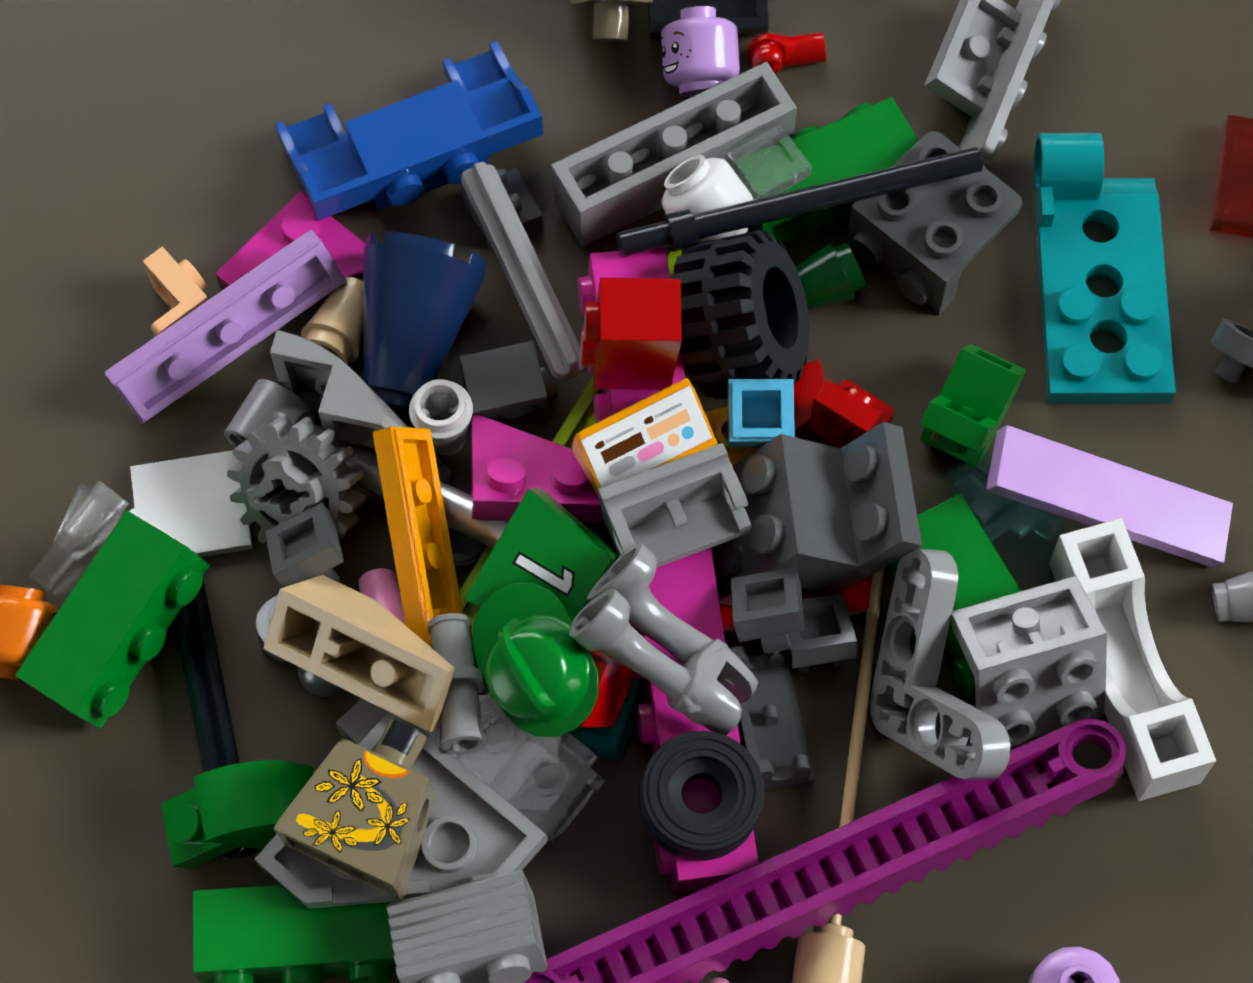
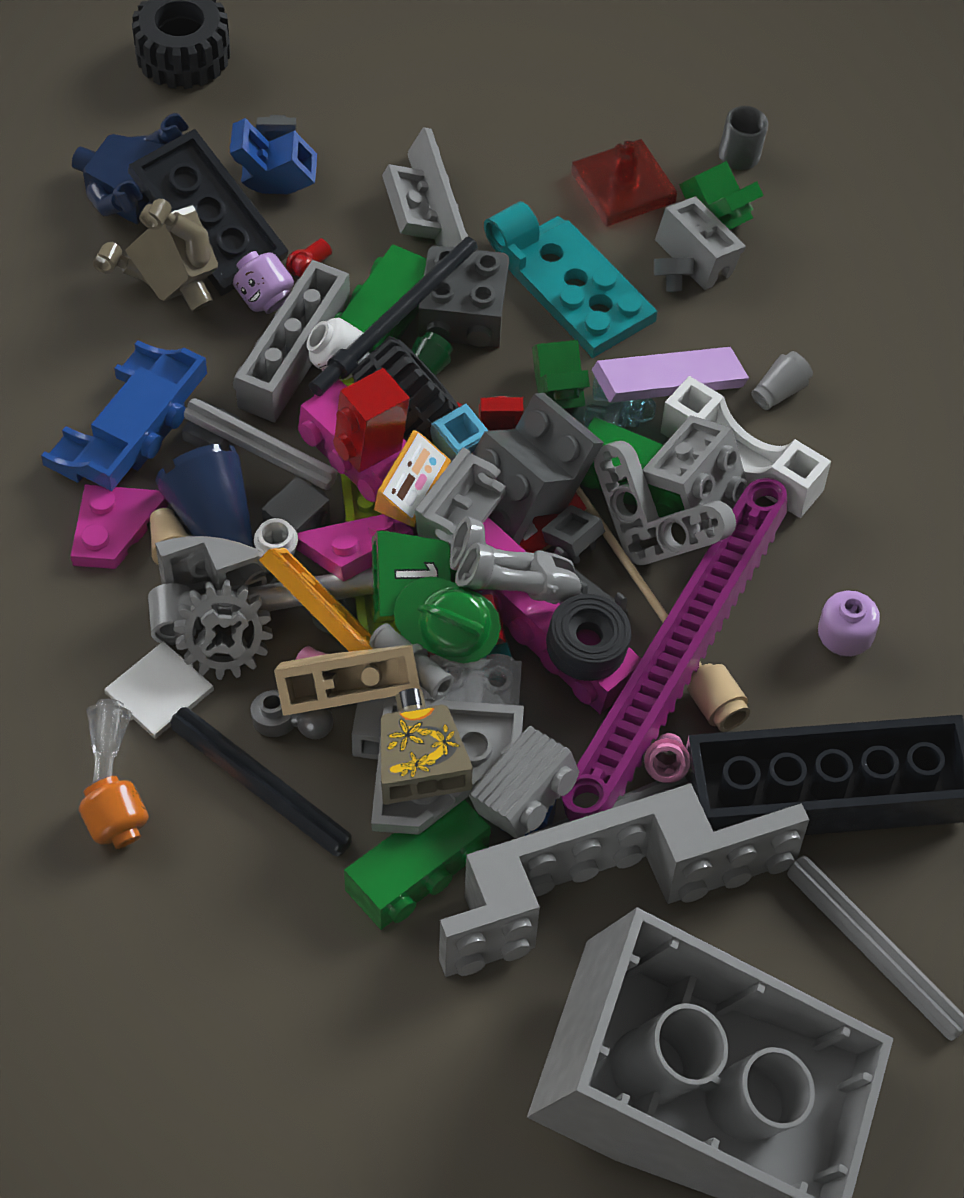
camera: 40 degrees left, 10 degrees down
green brick [15,510,210,730] -> none
lavender tile [104,229,347,424] -> none
light nougat bracket [143,246,208,337] -> none
green brick [161,760,314,869] -> none
dark grey tile [265,503,344,587] -> none
clear tile [725,120,811,200] -> none
dark grey tile [731,566,805,654] -> none

